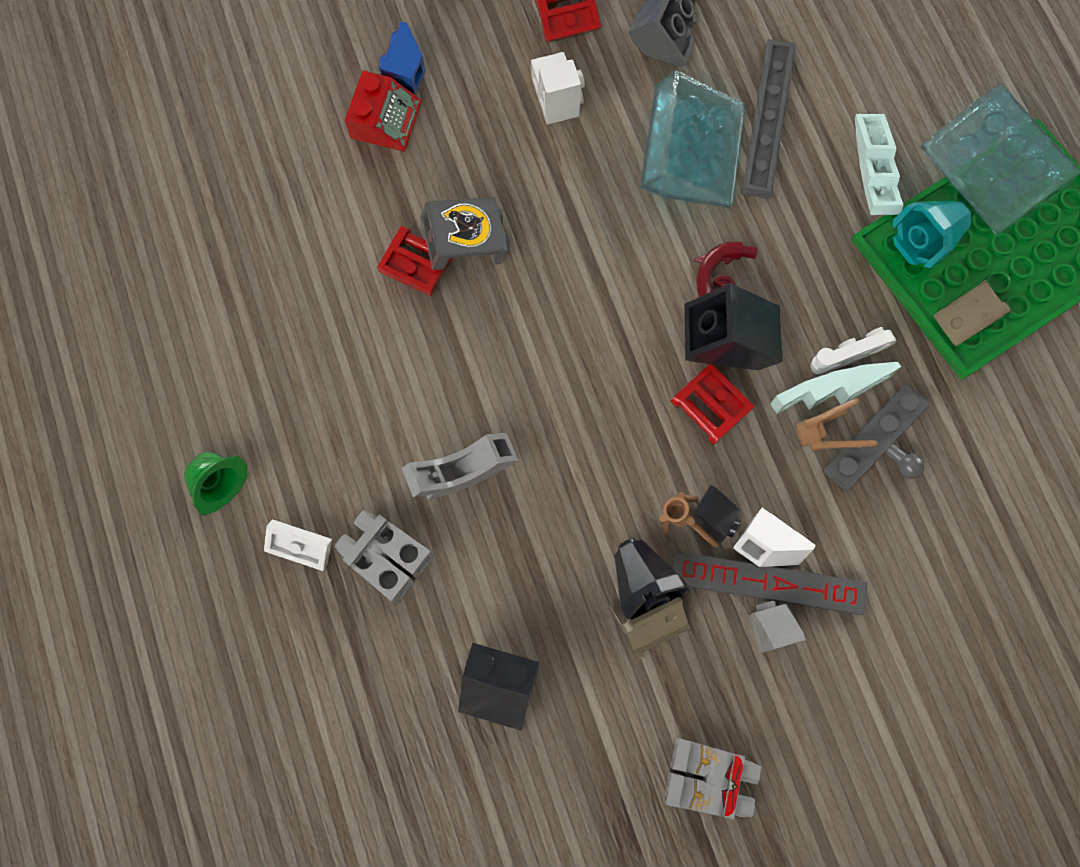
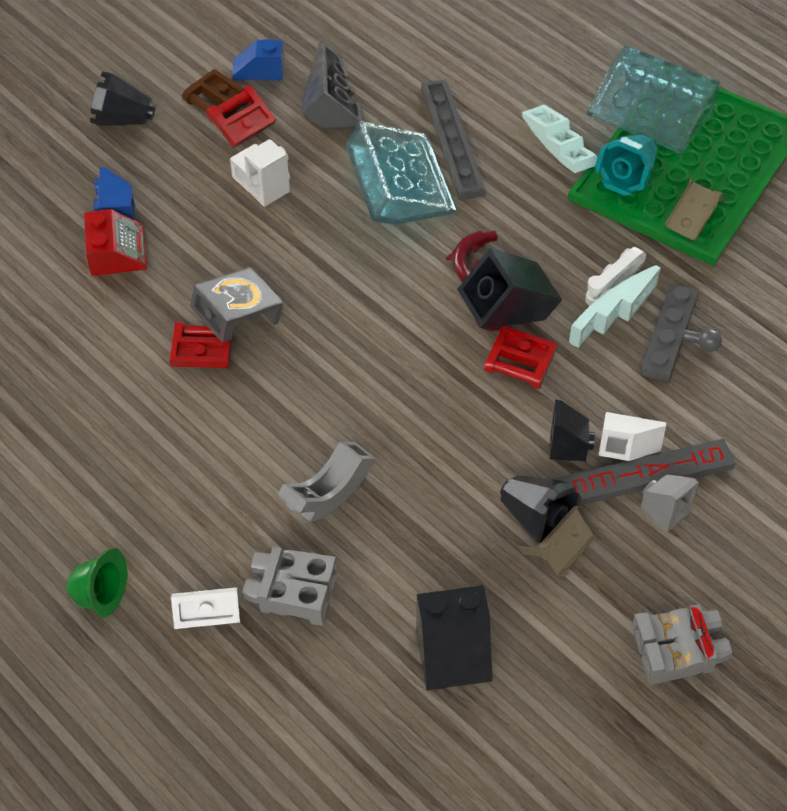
camera: 25 degrees left, 20 degrees down
medium nougat plant [659,492,719,547] -> none
medium nougat plant [795,398,878,452] -> none

